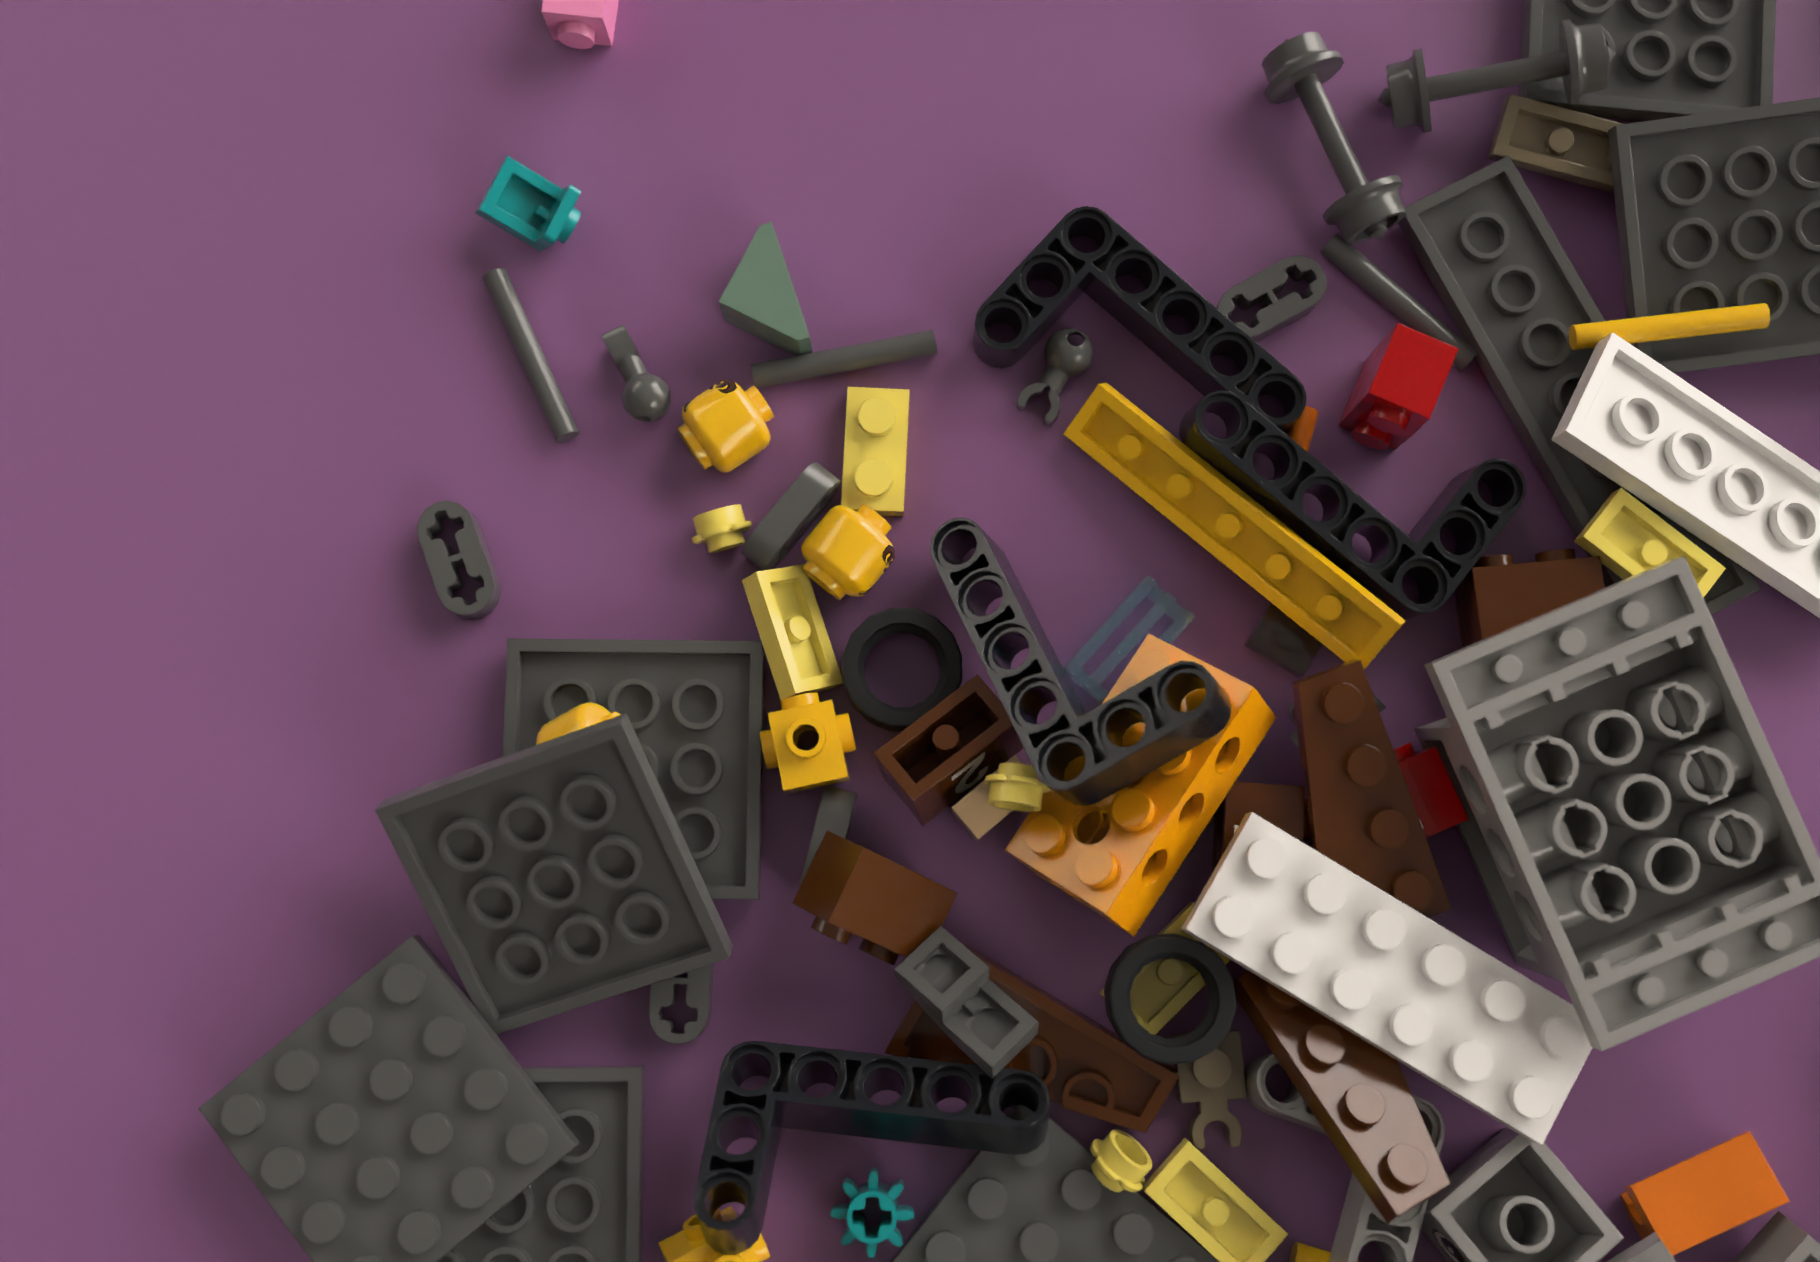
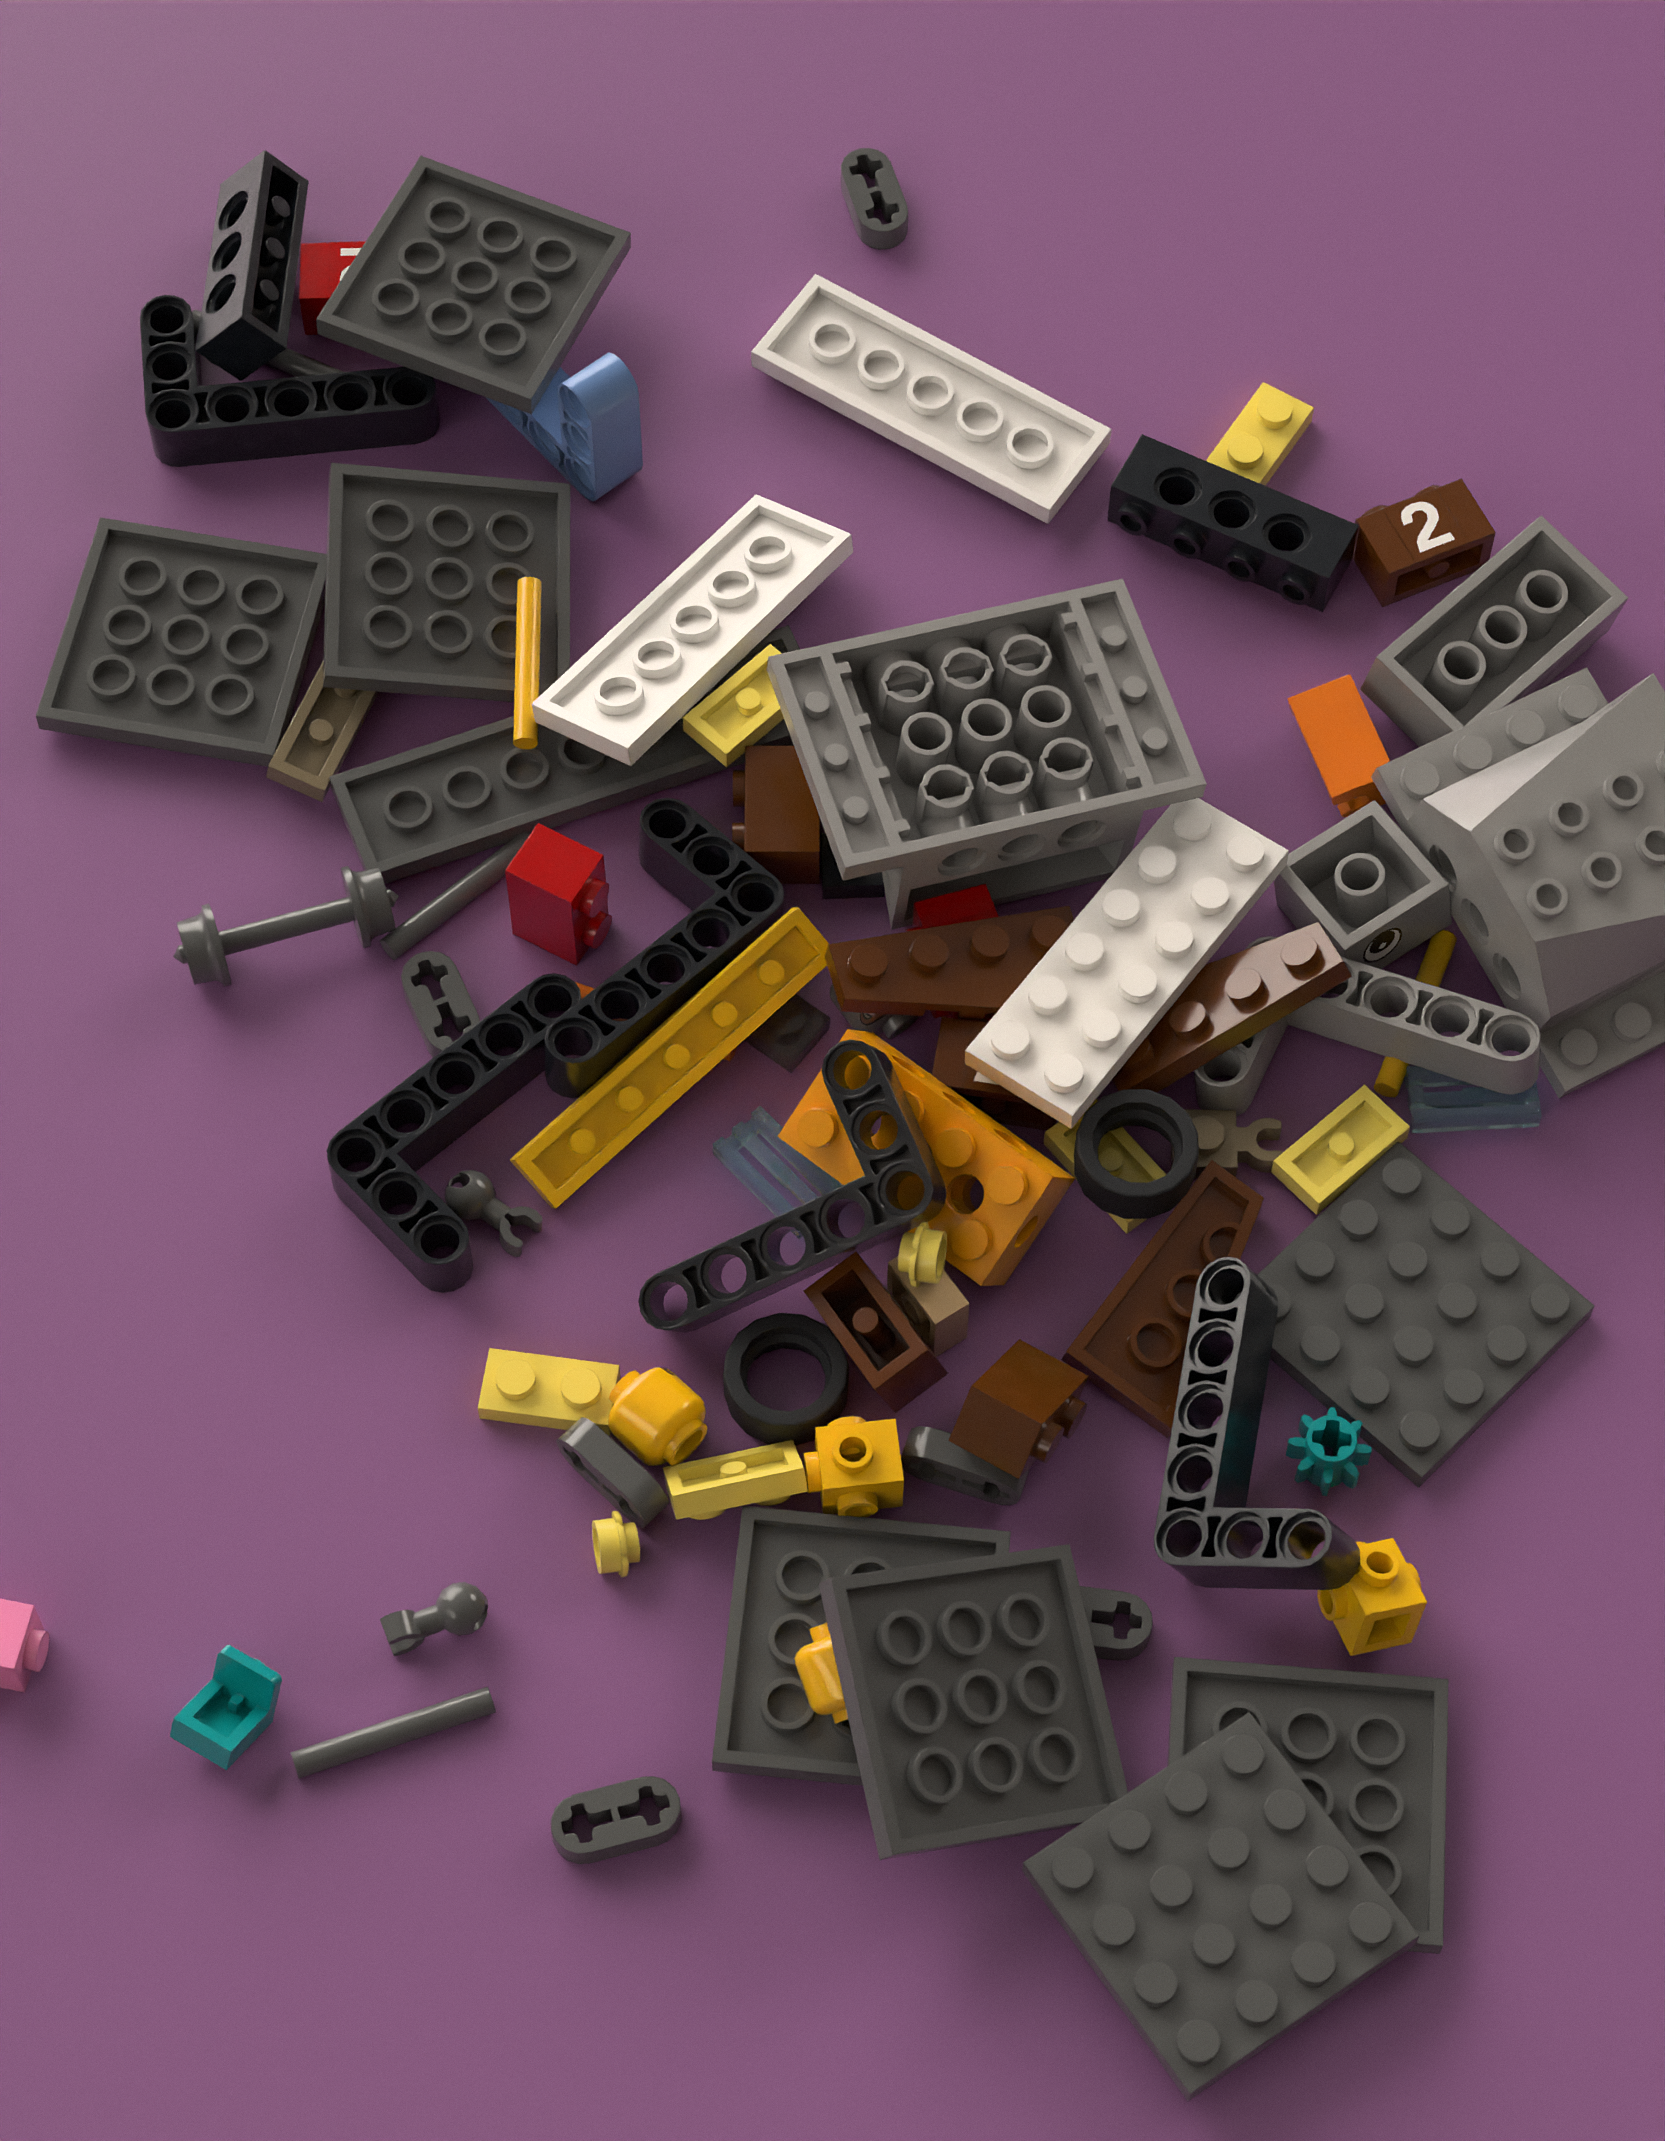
camera: 85 degrees left, 20 degrees down
yellow head [677,379,774,473] -> none
sand green slope [719,222,813,356] -> none
dark grey bar [750,330,937,388] -> none
dark grey slope [894,926,1039,1079] -> none
light yellow plate [1090,1129,1153,1193] -> none
dark grey piece [1378,19,1616,133] -> none

